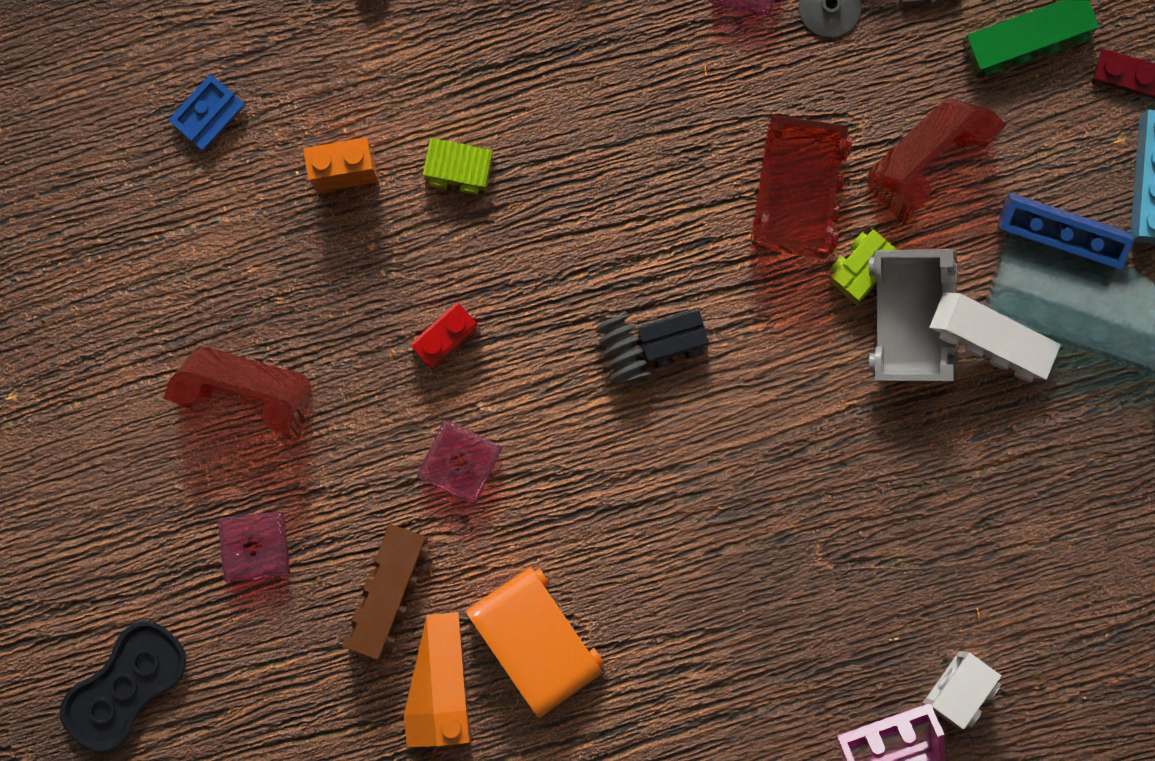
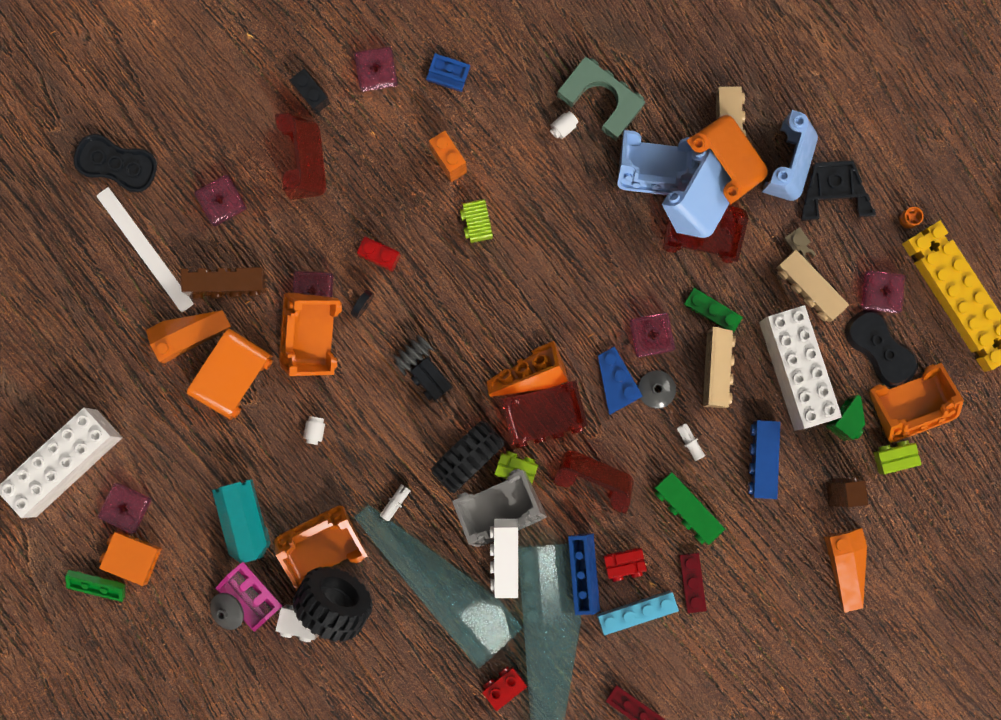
camera: 60 degrees right, 0 degrees up
none -> white sticker [97,187,194,312]
none -> teal brick [212,480,271,563]
none -> orange windscreen [274,505,367,591]
none -> orange windscreen [279,293,342,376]
none -> black brick [289,69,330,115]
none -> black tyre [293,567,373,642]
none -> white brick [303,416,325,445]
none -> black piece [351,289,374,319]
none -> clear pink brick [354,47,398,92]
none -> clear light blue wedge [354,505,523,669]
none -> white axle [380,484,411,521]
none -> black tyre [431,421,505,493]
none -> orange wedge [487,341,568,397]
none -> blue wing [598,346,643,415]
none -> red brick [602,547,647,582]

